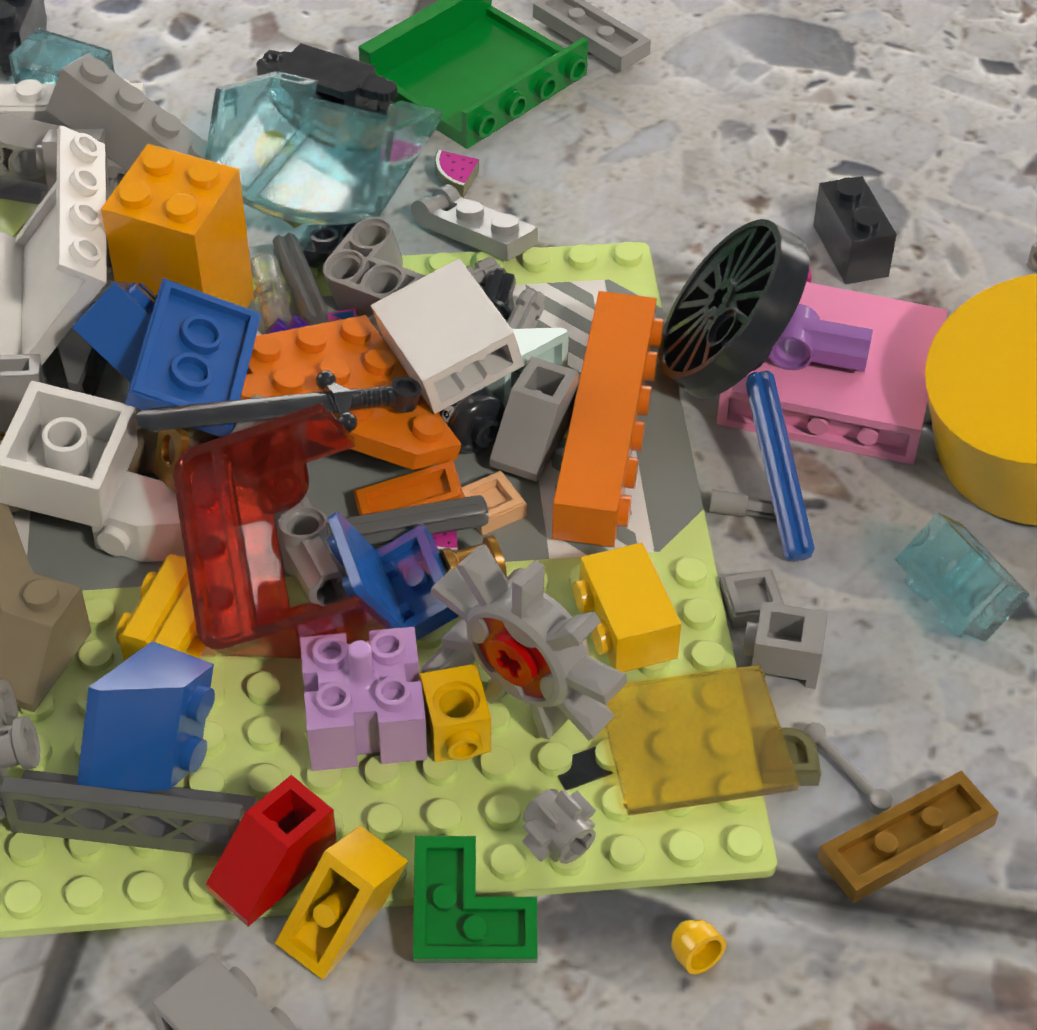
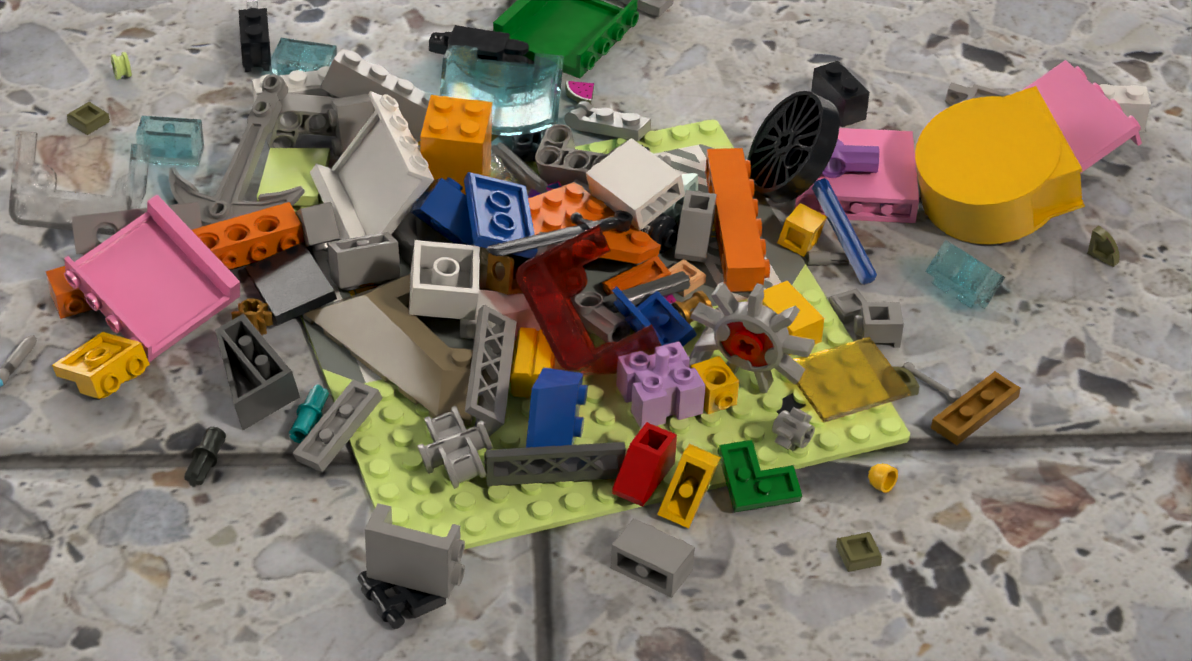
camera: 15 degrees left, 5 degrees down
none -> light grey fence [465,305,517,436]
none -> yellow brick [777,203,827,257]

